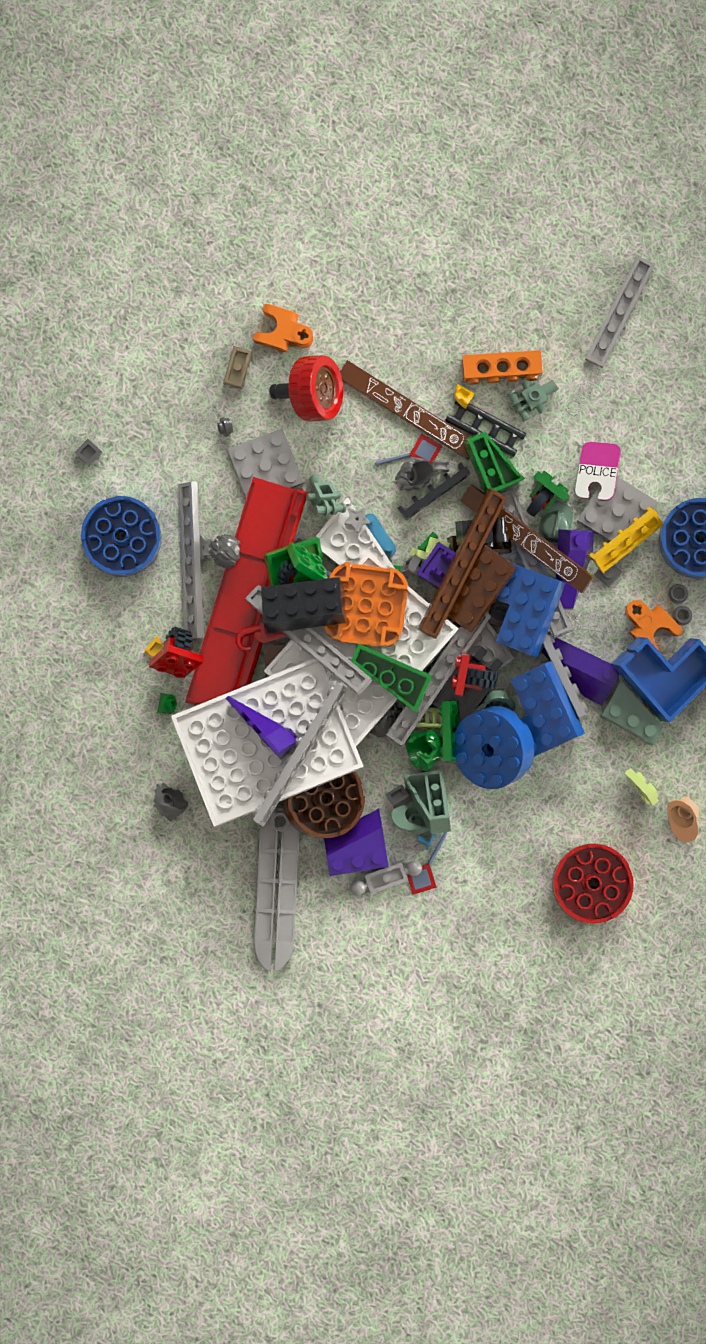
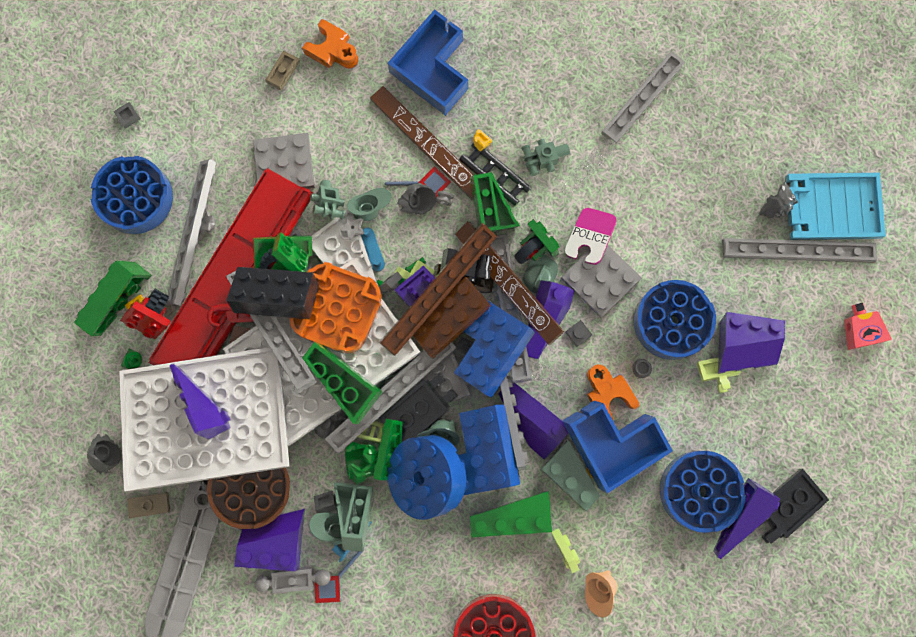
camera: 20 degrees right, 5 degrees down
dark grey hair [209,534,241,569] -> none
dark grey plate [217,417,233,437] -> none
light grey plate [253,682,347,827] -> none
red wheel [269,355,343,422] -> none
black hinge [397,463,470,521] -> none
plate [451,652,499,696] -> none
orange brick [462,350,543,384] -> none
yellow hinge [588,506,663,573] -> none
dark grey plate [672,606,692,626] -> none
none -> green wedge [74,261,152,337]
none -> dark tan plate [127,492,170,518]
none -> sand green piece [347,188,392,221]
none -> blue piece [387,9,468,116]
none -> green wedge [470,491,552,537]

